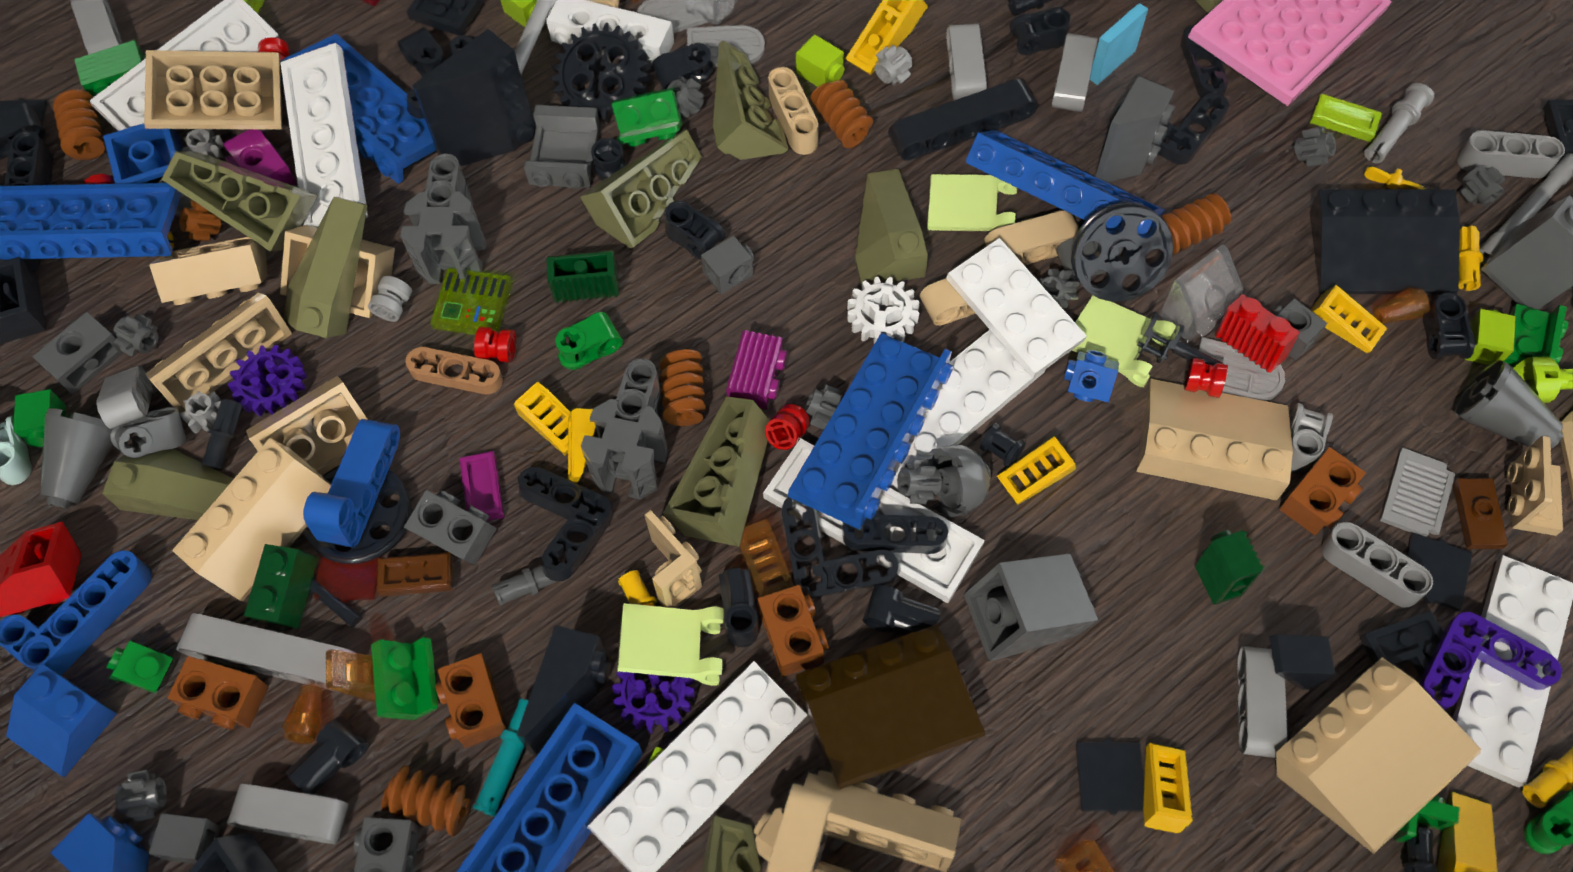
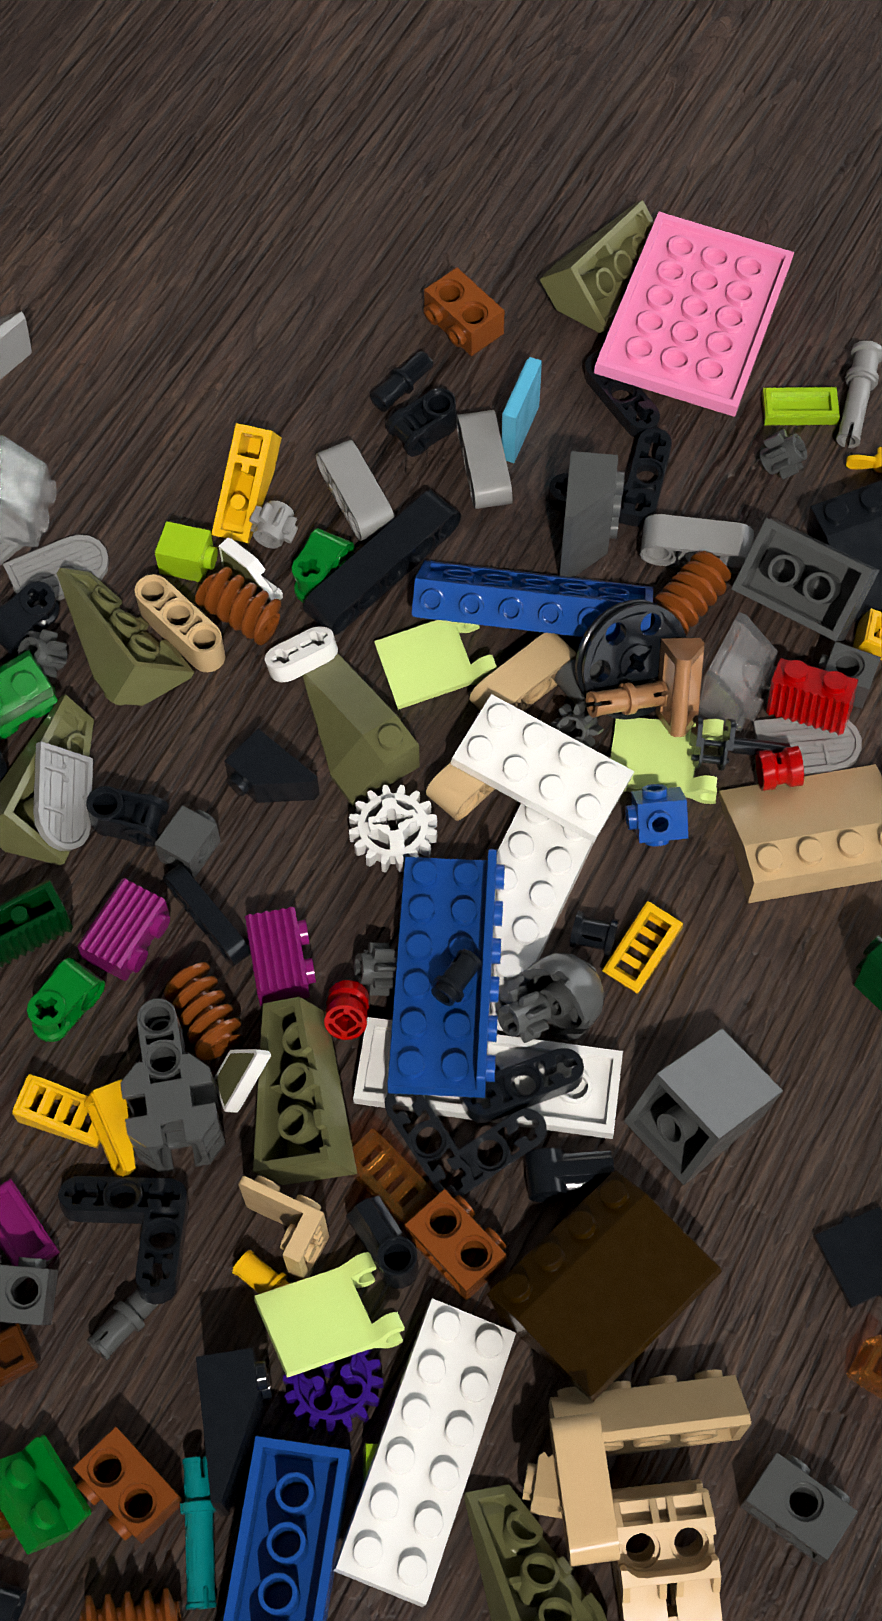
camera: 25 degrees left, 0 degrees up
none -> light grey window [33,741,93,851]
none -> magenta brick [77,878,170,981]
none -> black beam [163,864,251,967]
none -> tile [213,1049,271,1113]
none -> white tile [219,538,283,603]
none -> black slope [224,729,319,803]
none -> white beam [265,626,338,682]
none -> green piece [292,528,354,603]
none -> black pin [431,949,482,1006]
none -> medium nougat pin [586,680,669,718]
none -> light grey beam [640,514,754,574]
none -> medium nougat tile [656,638,705,737]
none -> dark grey brick [731,518,880,642]

